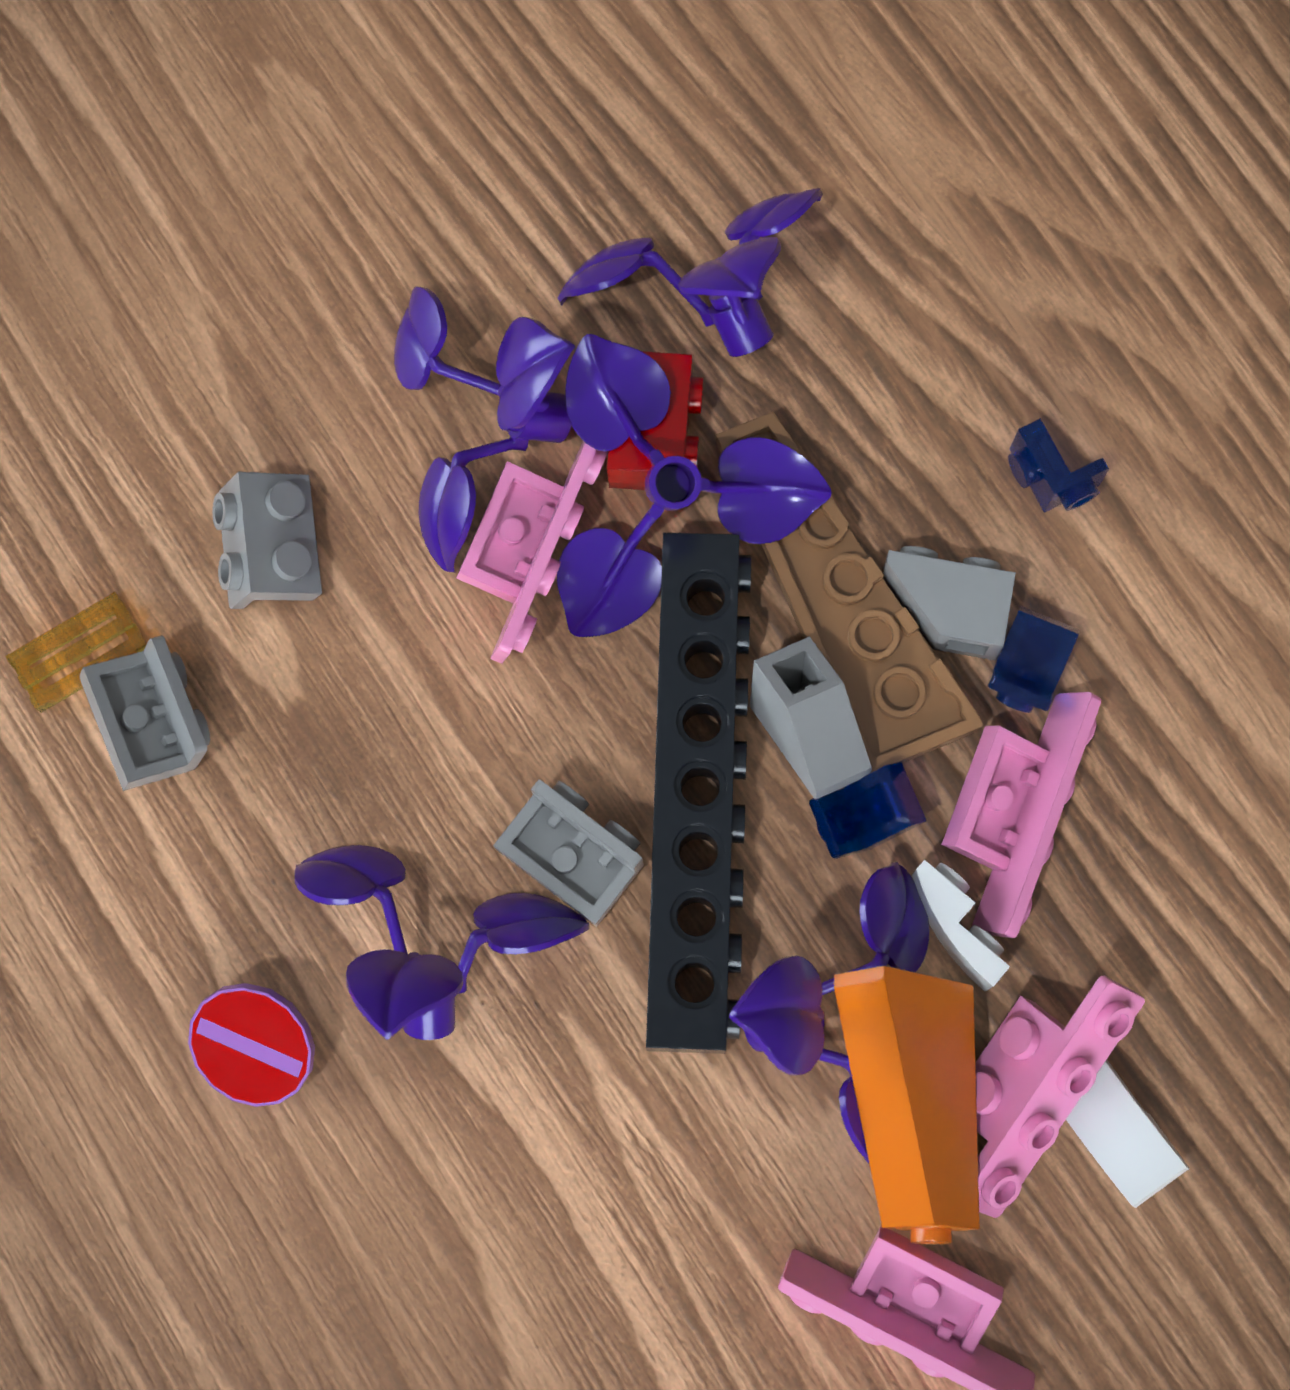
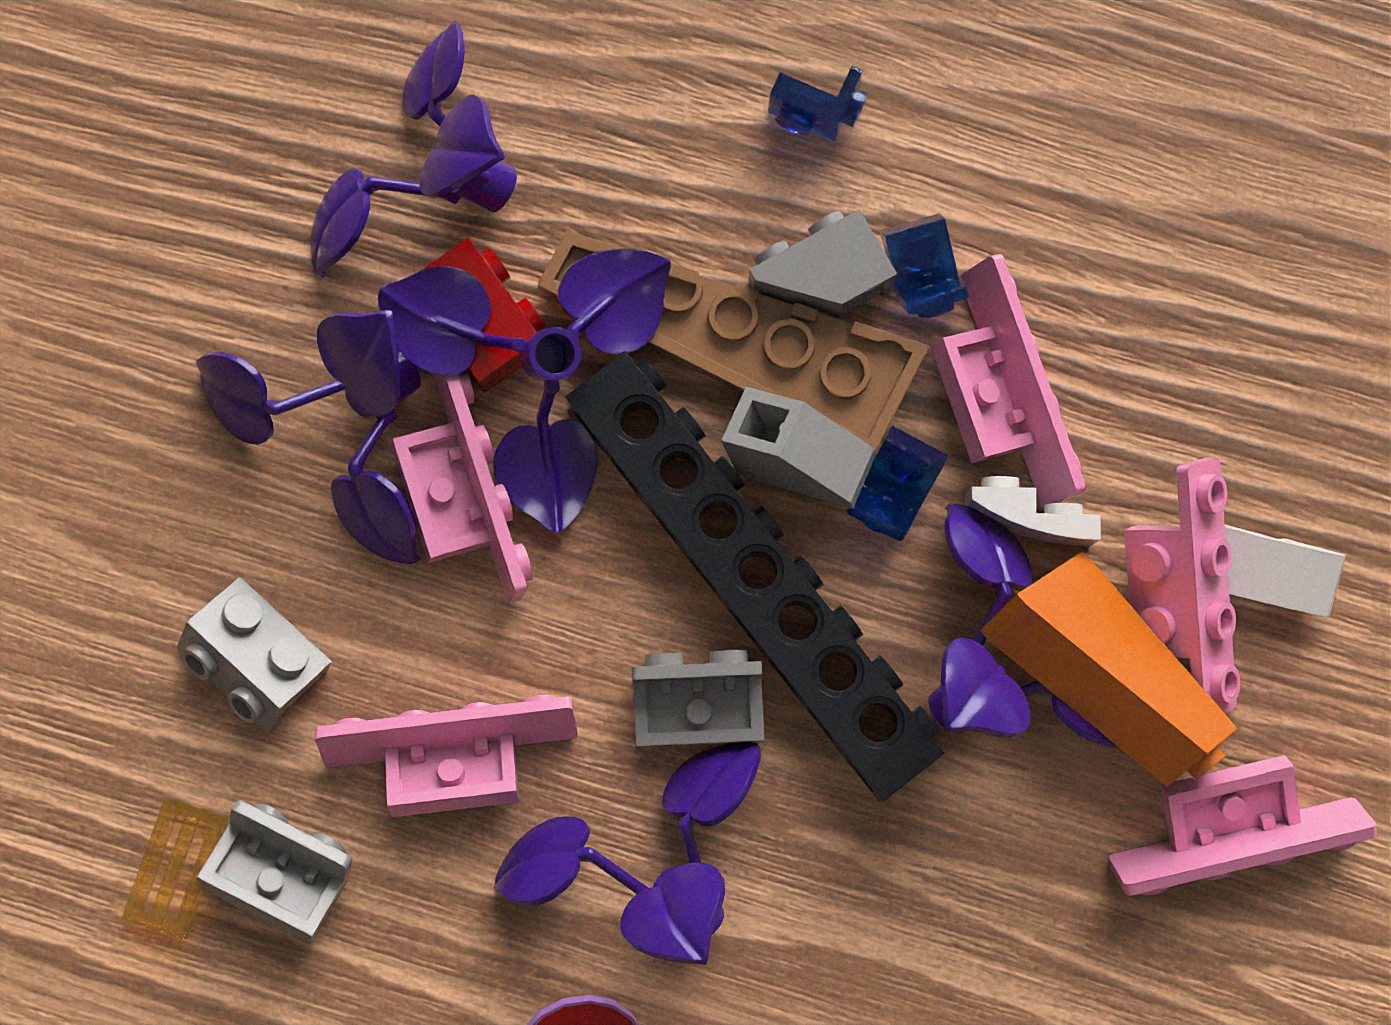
camera: 45 degrees left, 5 degrees up
none -> bright pink bracket [315,695,578,818]

